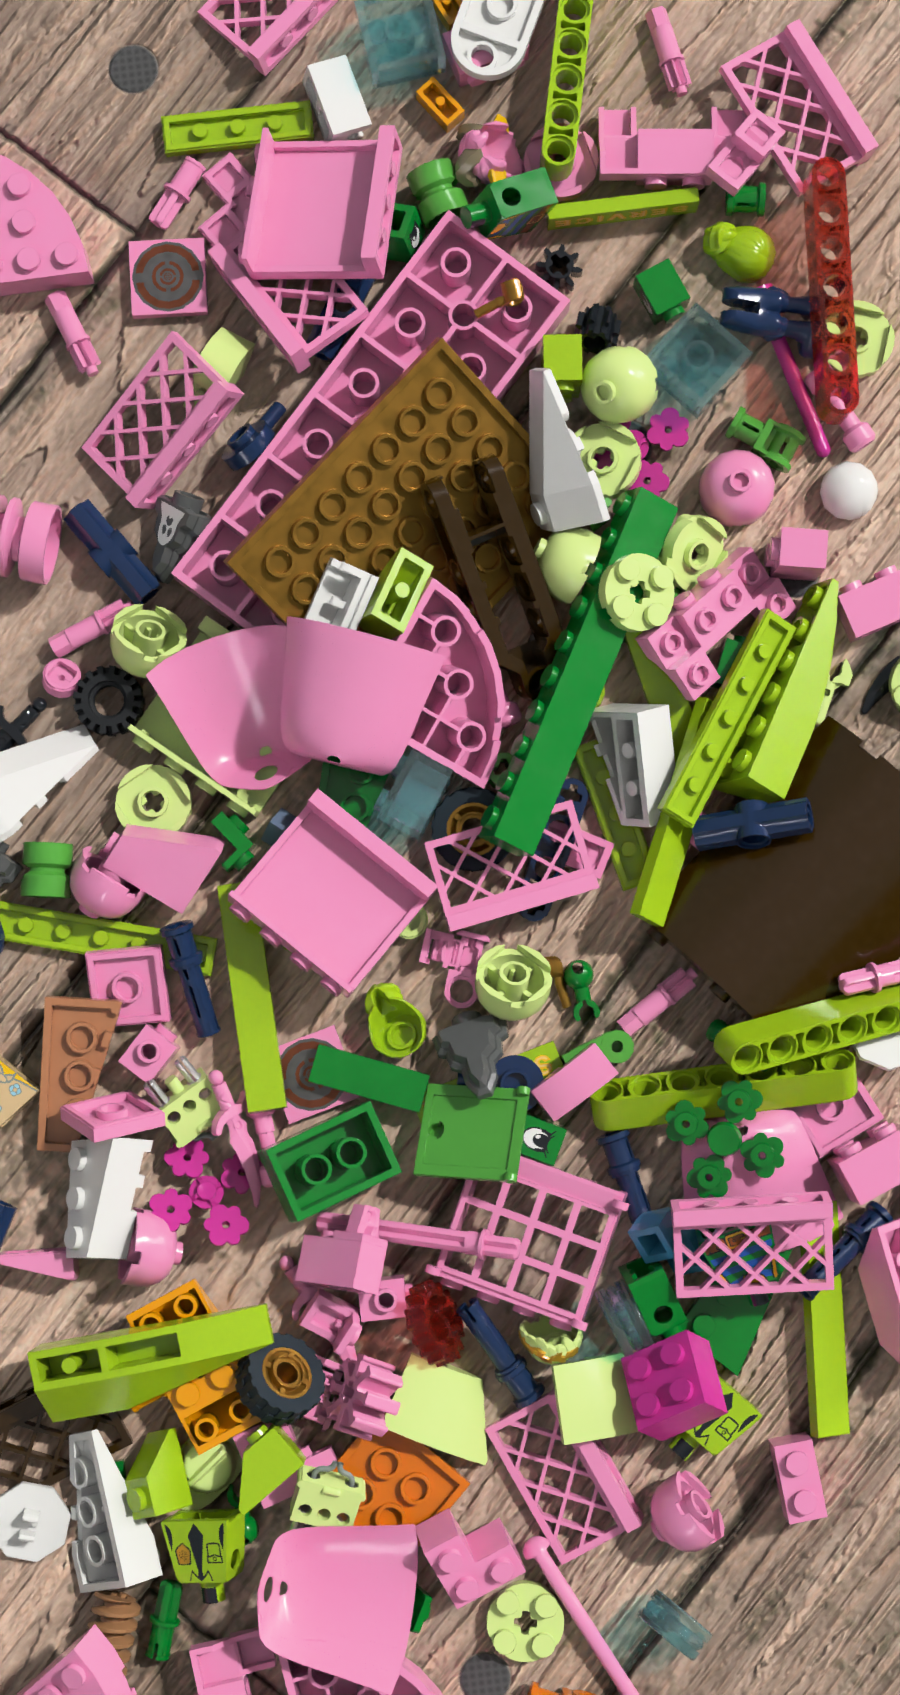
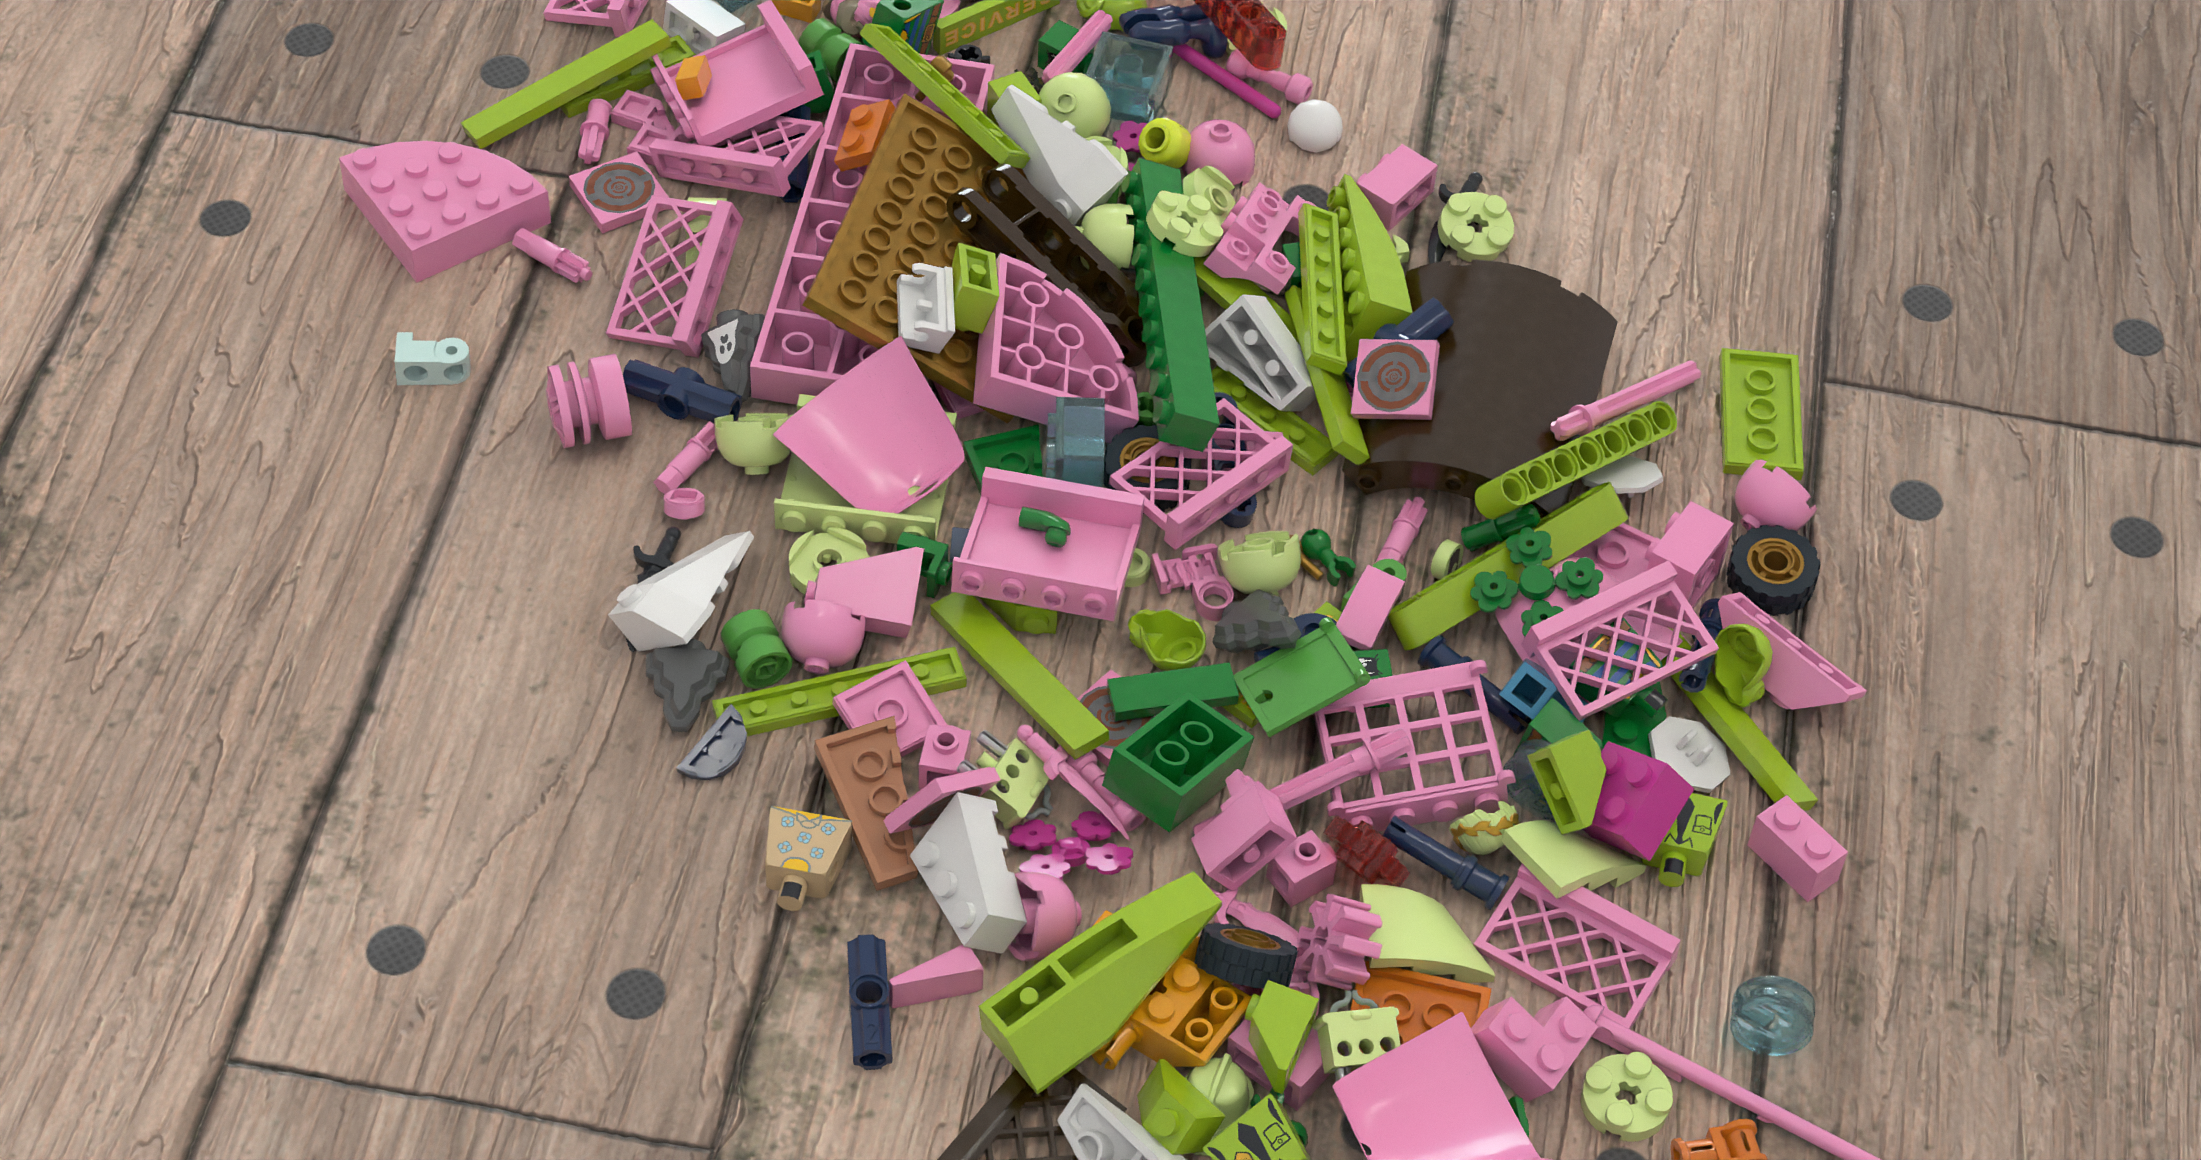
camera: 30 degrees left, 35 degrees down
black tyre [73,665,145,737] -> none
dark blue pin [159,920,221,1038] -> none
dark blue piece [222,402,286,471] -> none
bright pink piece [281,616,446,776] -> none
bright pink bracket [299,1288,362,1356] -> none
bright pink cylinder [650,1470,725,1552] -> none
bright green connector [725,407,807,473] -> none
bright pink brick [764,527,829,581] -> none
none -> lime tile [461,19,672,149]
none -> light orange piece [675,55,712,100]
none -> orange bracket [834,99,896,172]
none -> lime tile [860,23,1030,169]
none -> green arm [1018,507,1071,547]
none -> bright pink axle [1042,10,1113,84]
none -> neon yellow head [1138,118,1191,169]
none -> tile [1351,339,1440,420]
none -> yellowish green tile [1431,539,1464,579]
none -> lime slope [1527,729,1606,835]
none -> white piece [1648,716,1730,793]
none -> lime hair [1714,623,1773,707]

